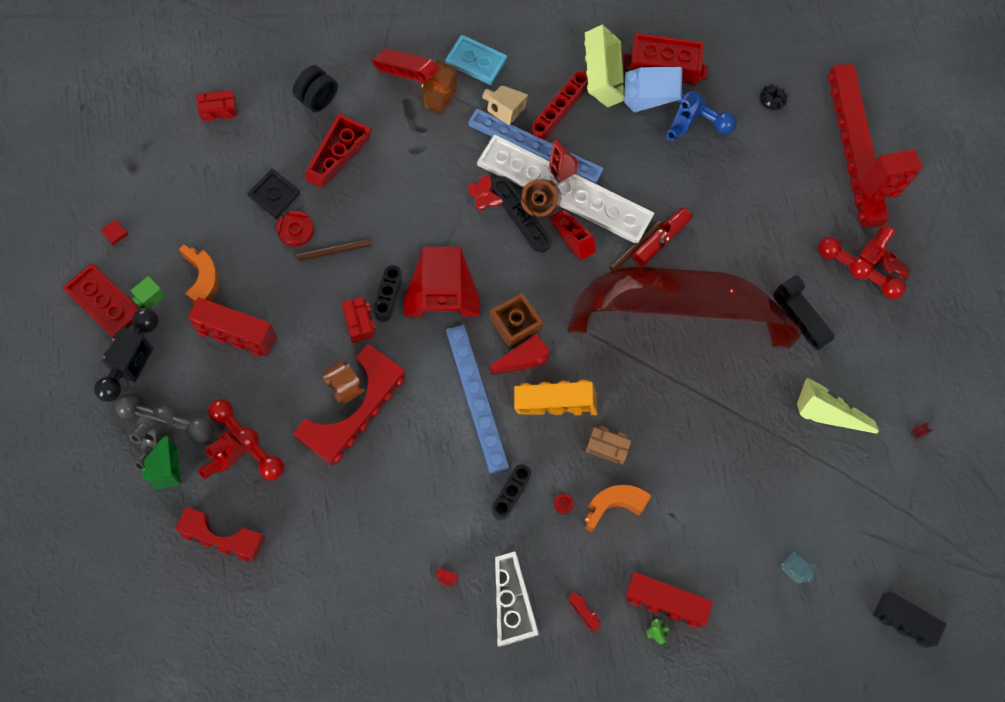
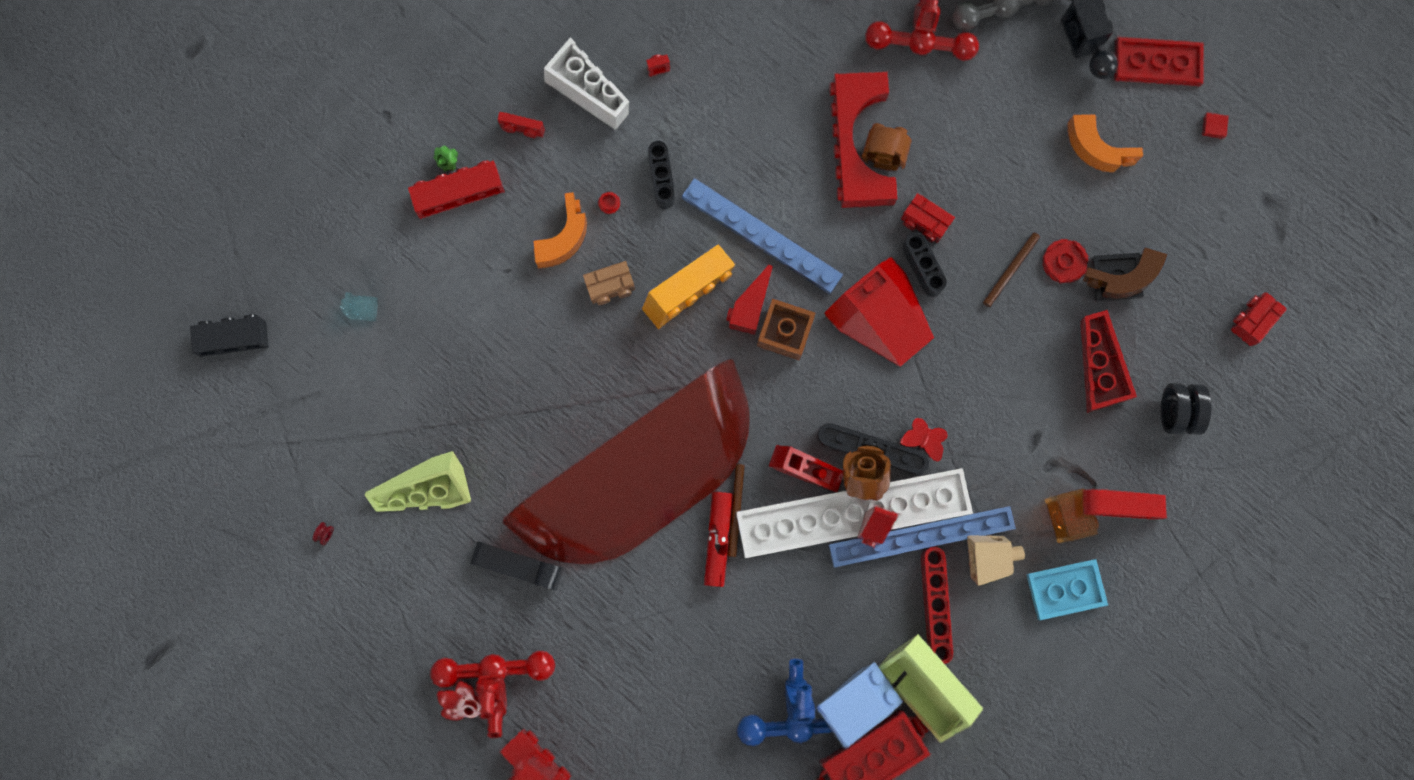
camera: 145 degrees right, 10 degrees up
bright green brick [130,276,165,309] -> none
red brick [188,297,276,357] -> none
none -> reddish brown arch [1083,247,1167,298]

